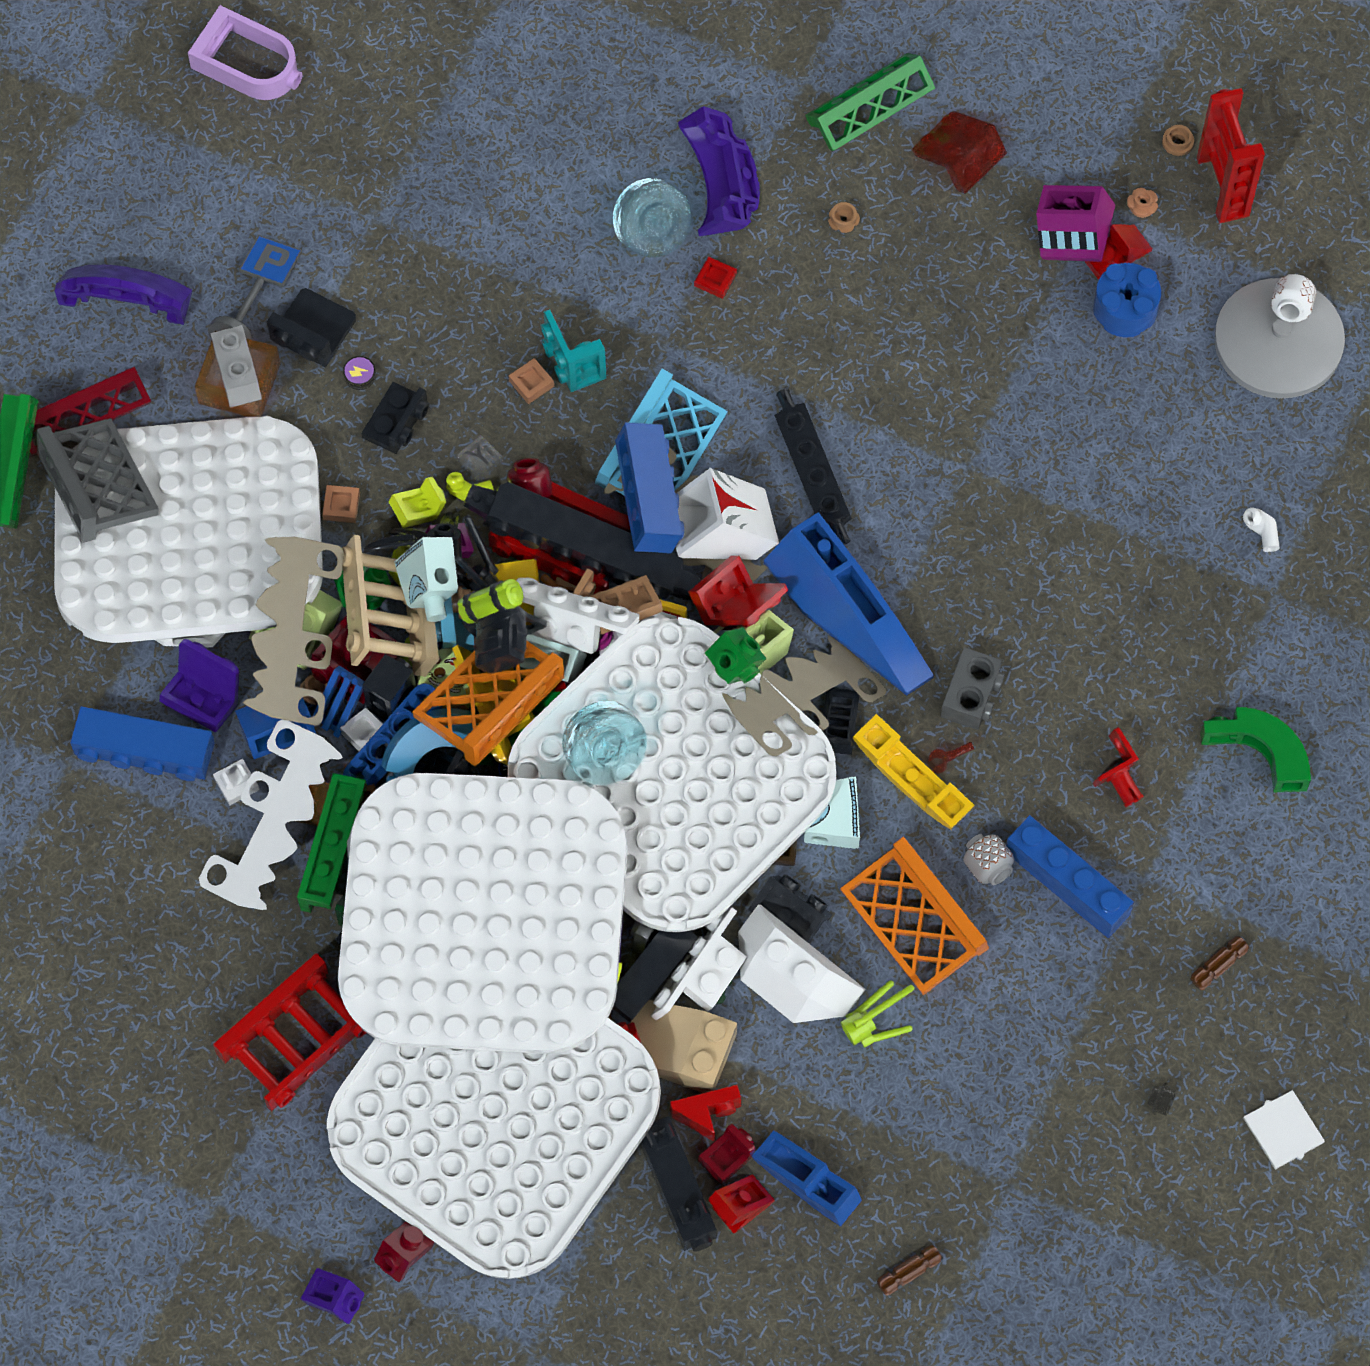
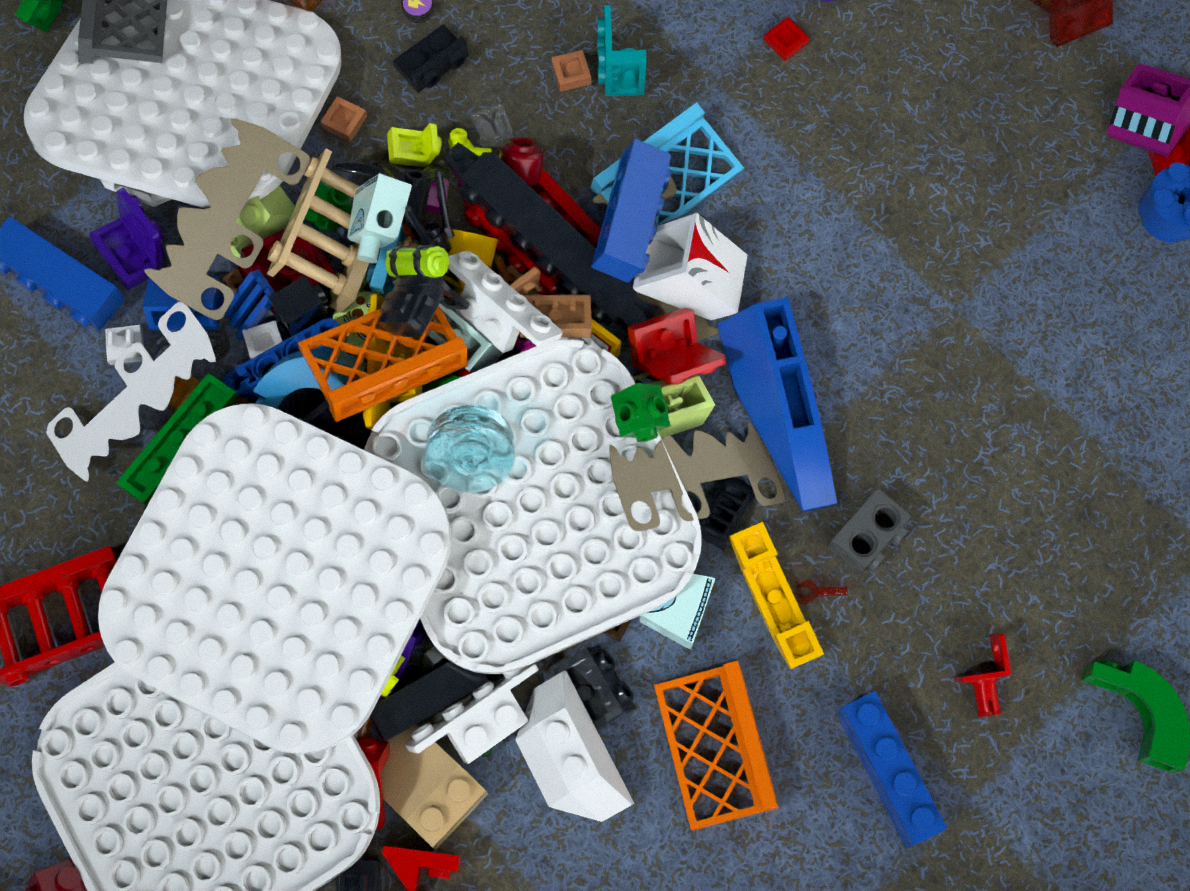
camera: 20 degrees right, 5 degrees up
black plate [774,389,852,544] -> none
medium nougat plate [828,202,860,233] -> none
lime plant [840,980,914,1048] -> none
light grey head [963,834,1014,885] -> none

